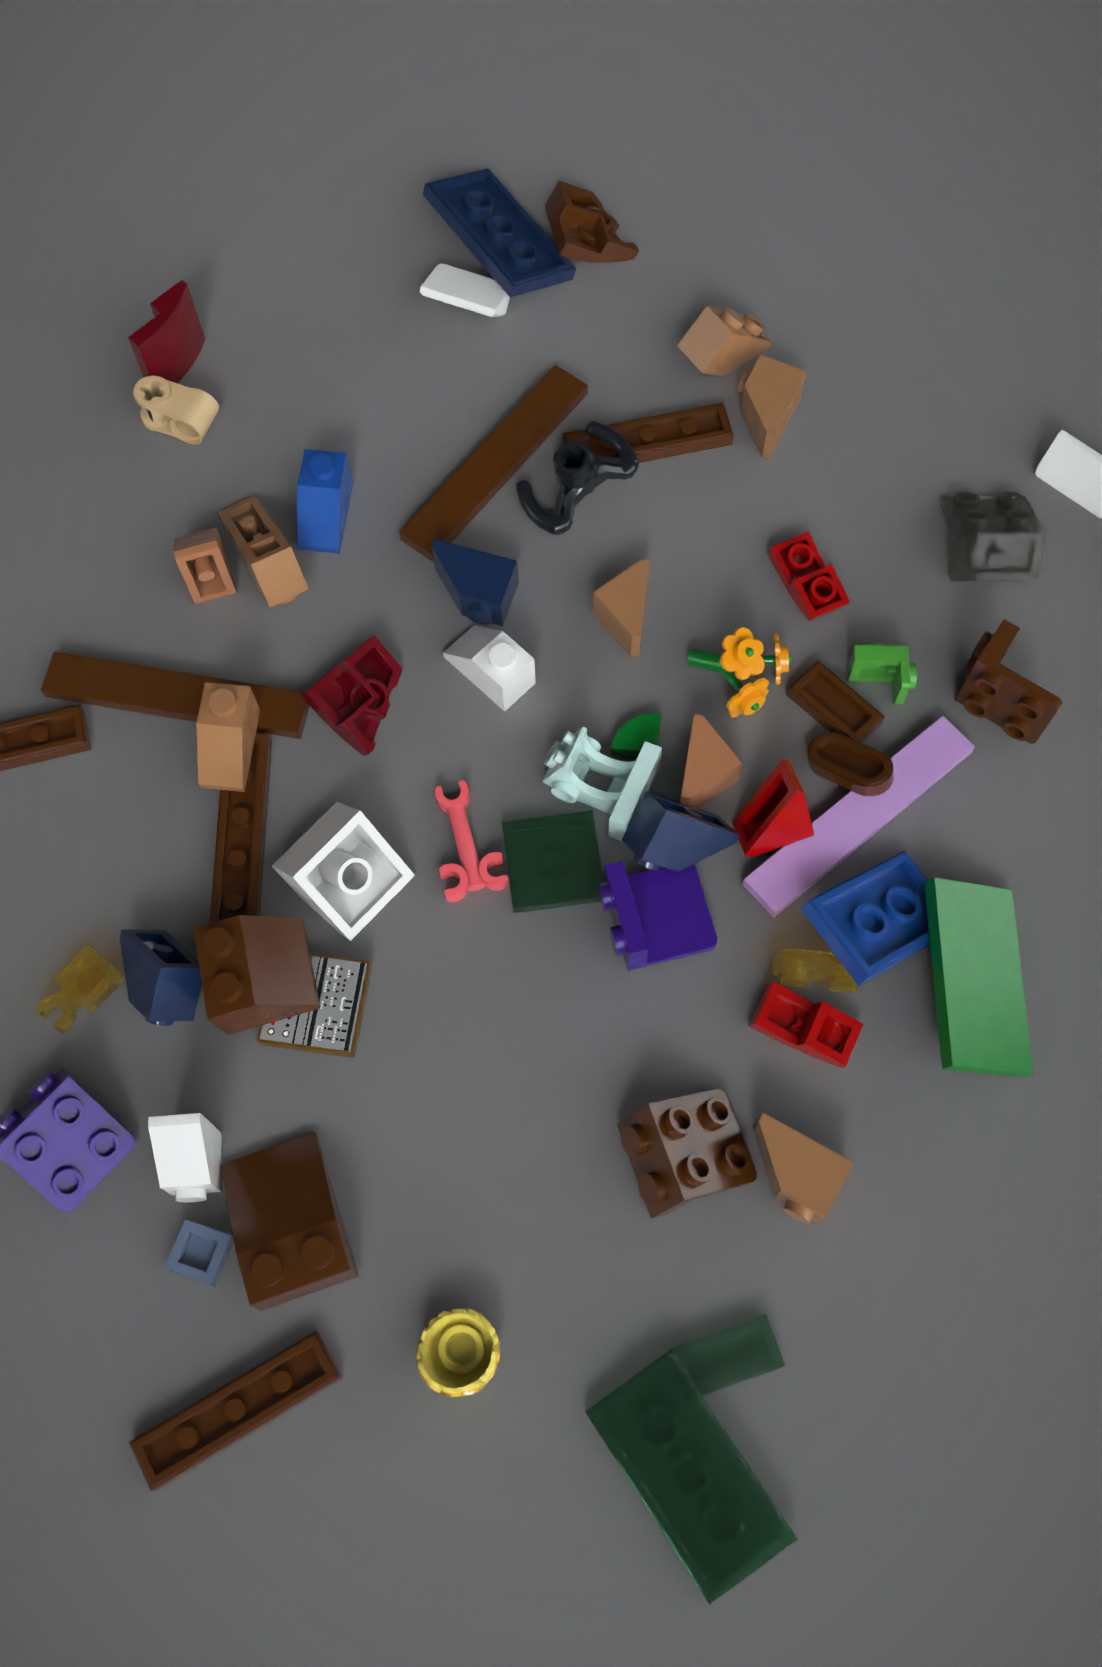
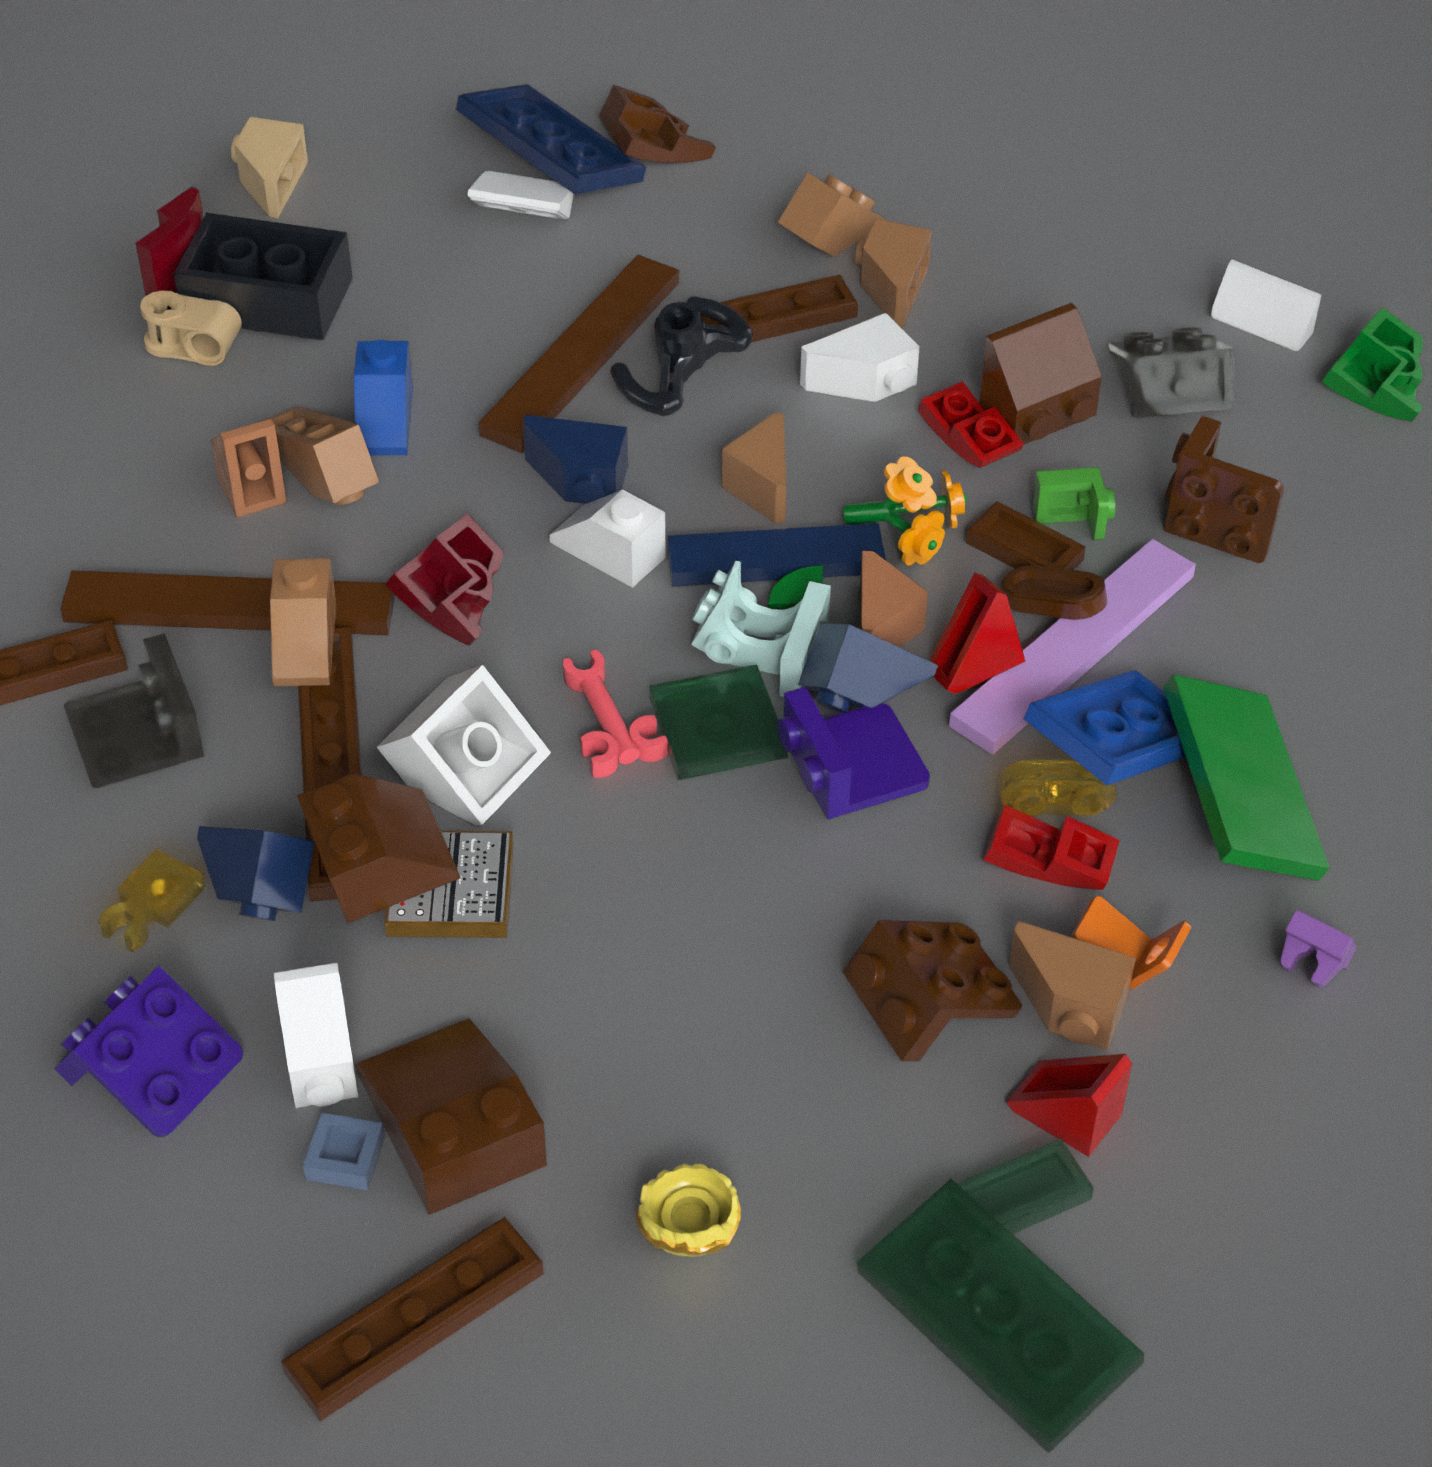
camera: 10 degrees left, 20 degrees down
none -> clear smoke bracket [64,633,204,788]
none -> black brick [174,212,353,340]
none -> tan slope [231,117,308,218]
none -> dark blue tile [668,523,886,587]
none -> white slope [800,313,919,402]
none -> reddish brown slope [980,302,1102,444]
none -> red slope [1006,1053,1132,1157]
none -> orange bracket [1070,896,1192,990]
none -> medium lavender tile [1281,910,1357,988]

